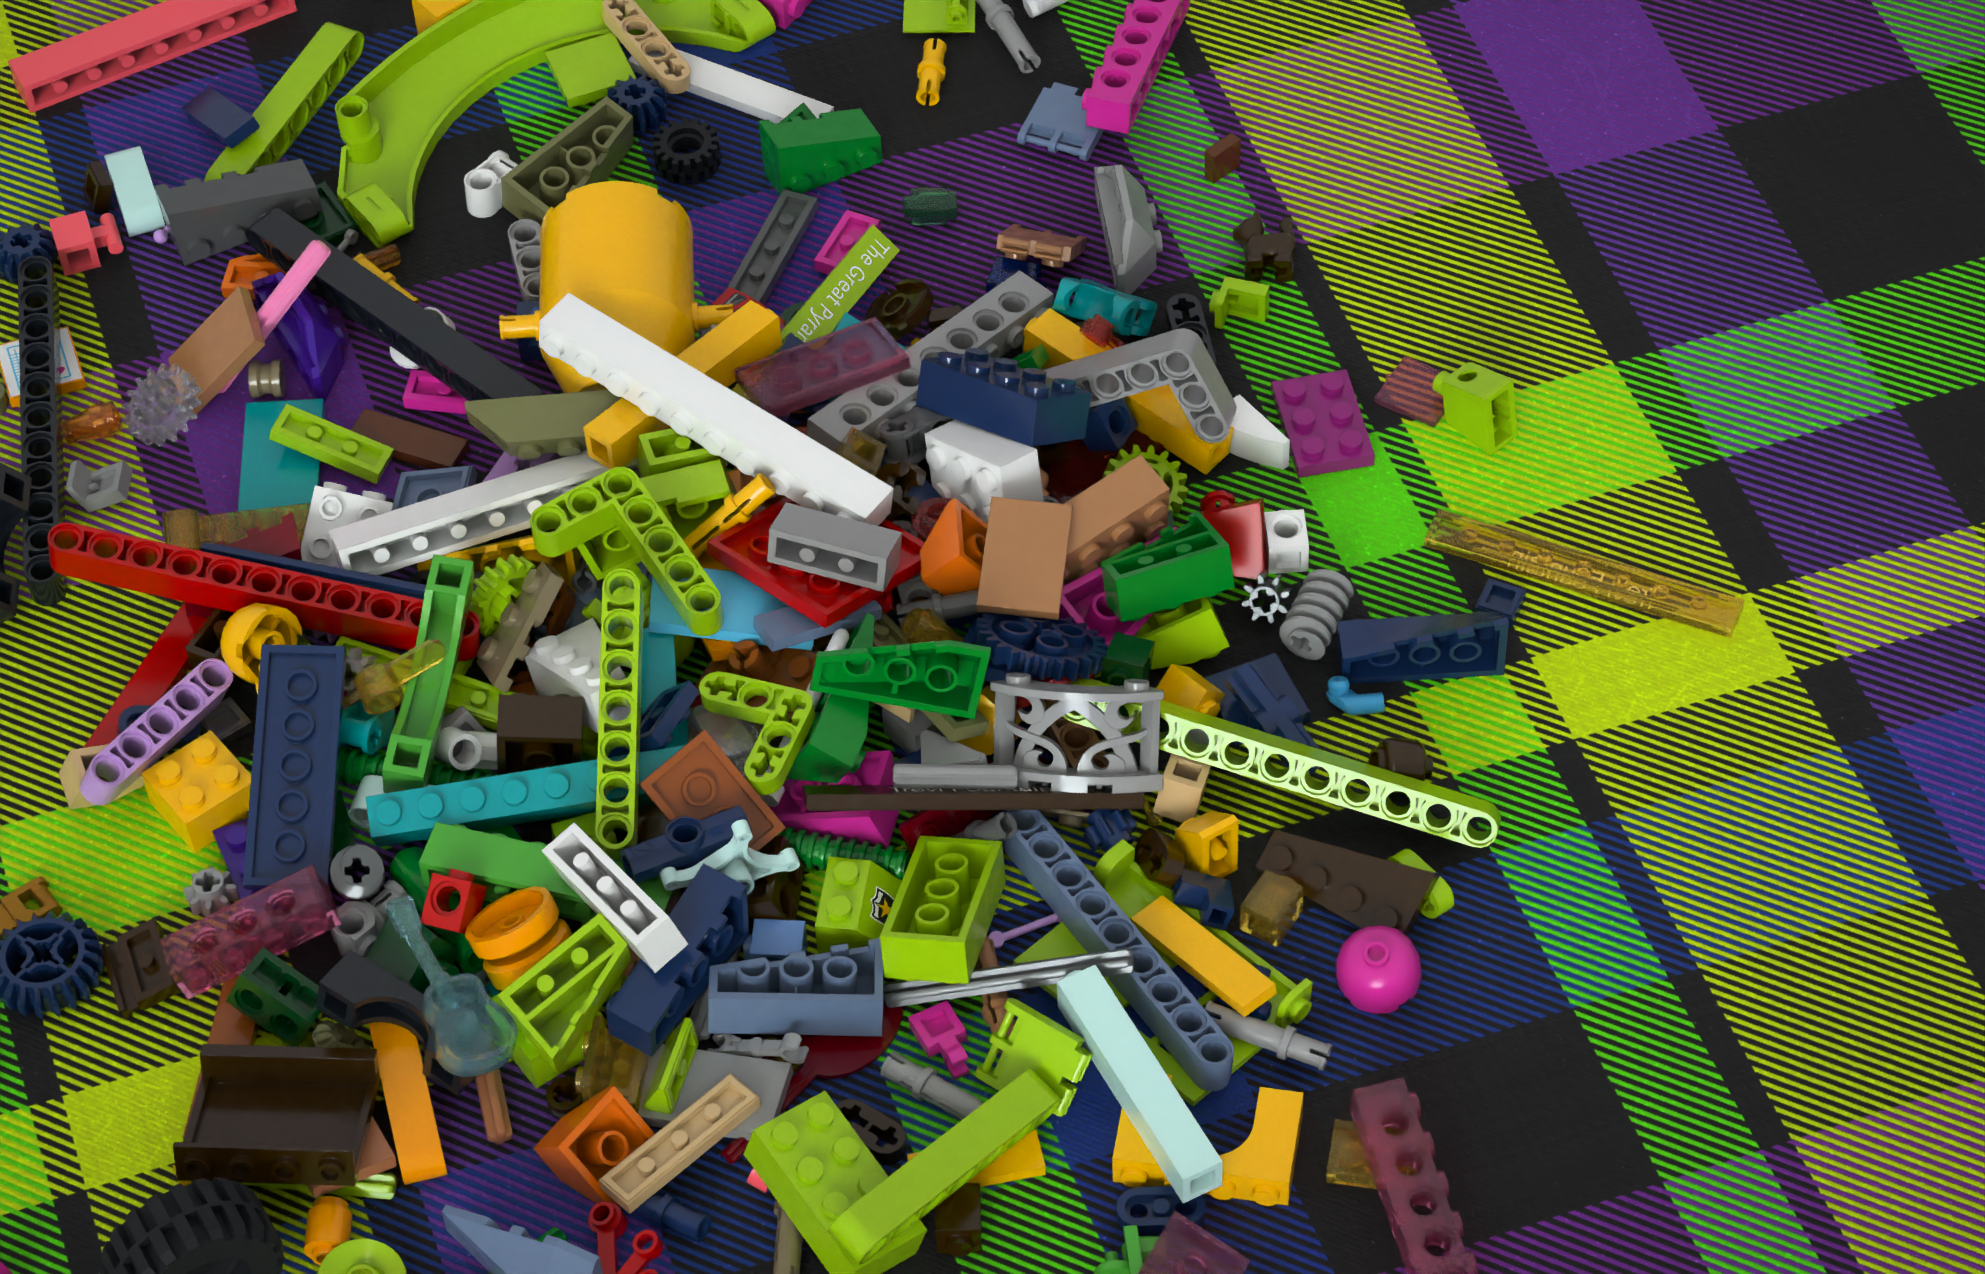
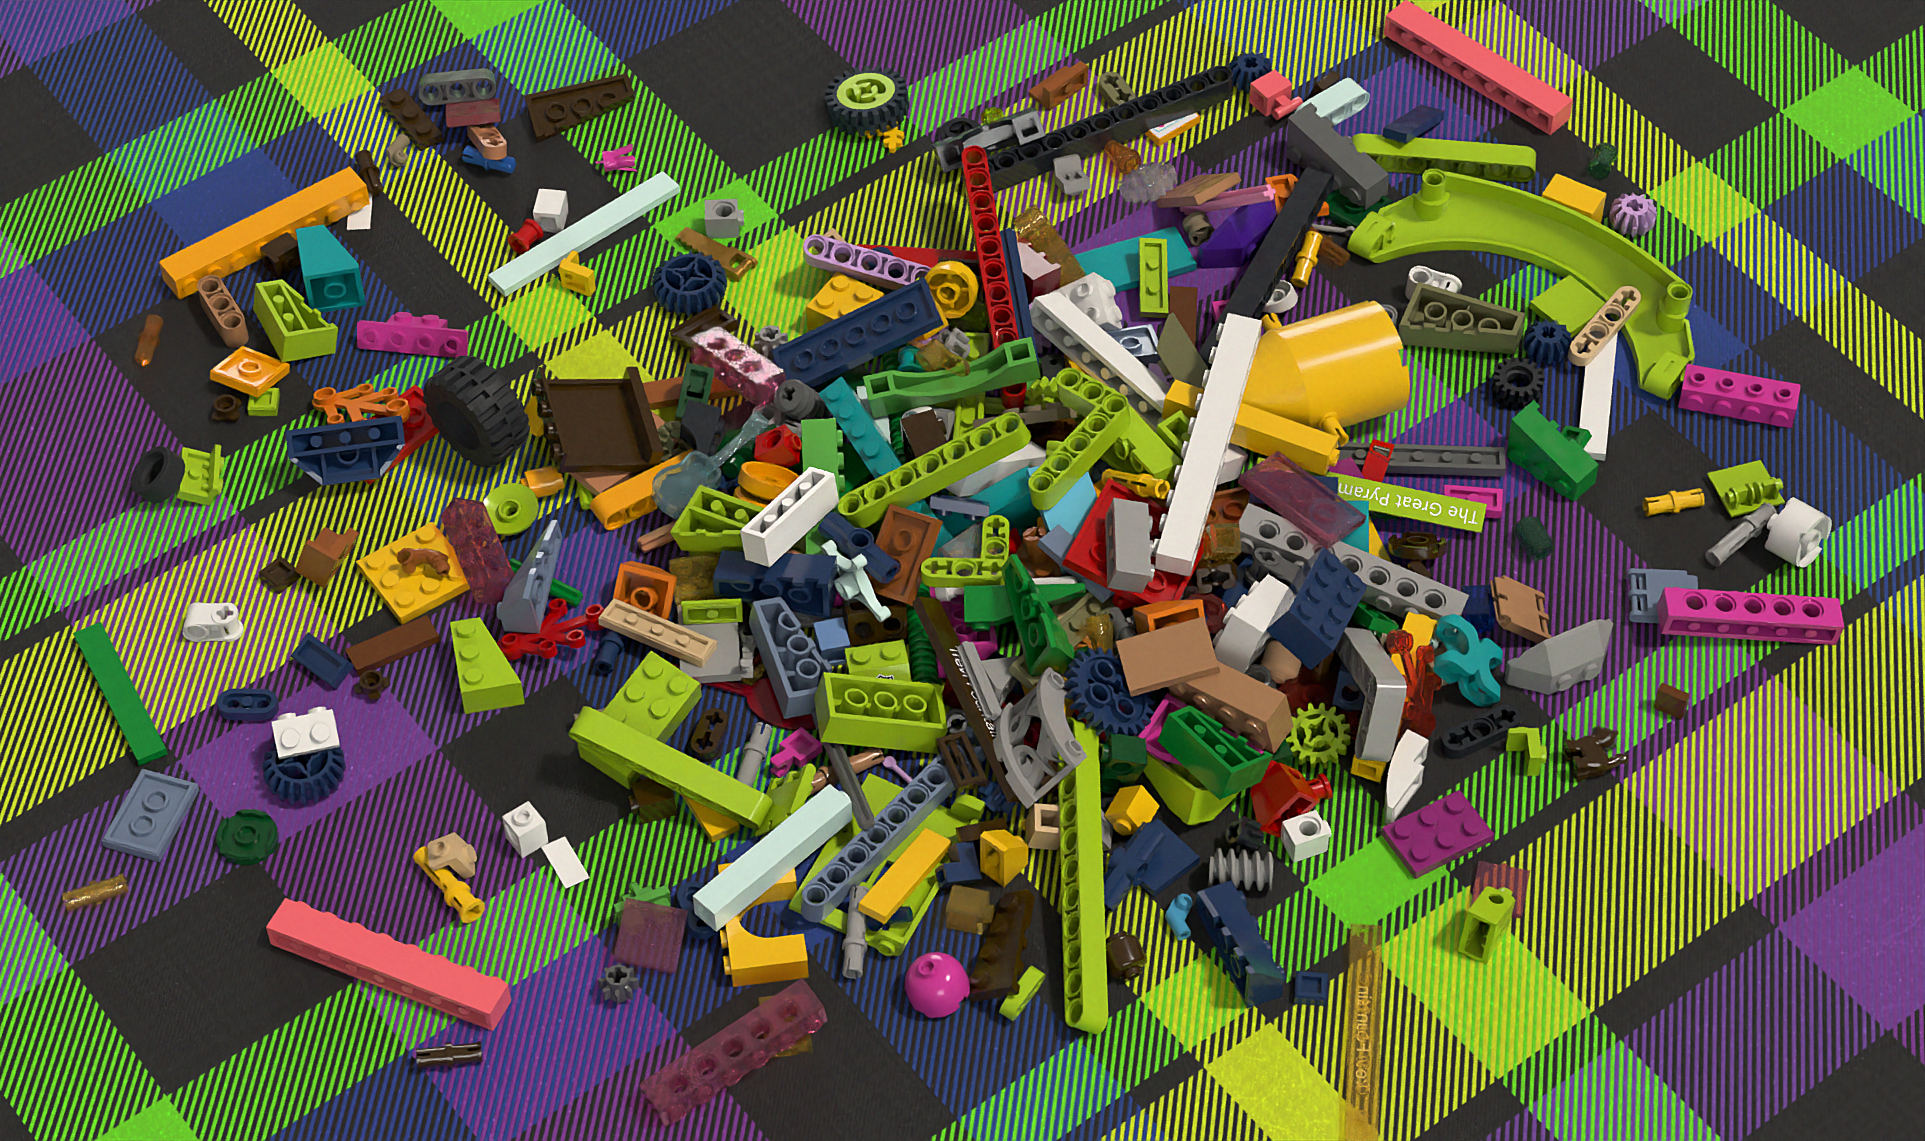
camera: 70 degrees right, 0 degrees up
none -> dark brown tile [935,730,987,794]

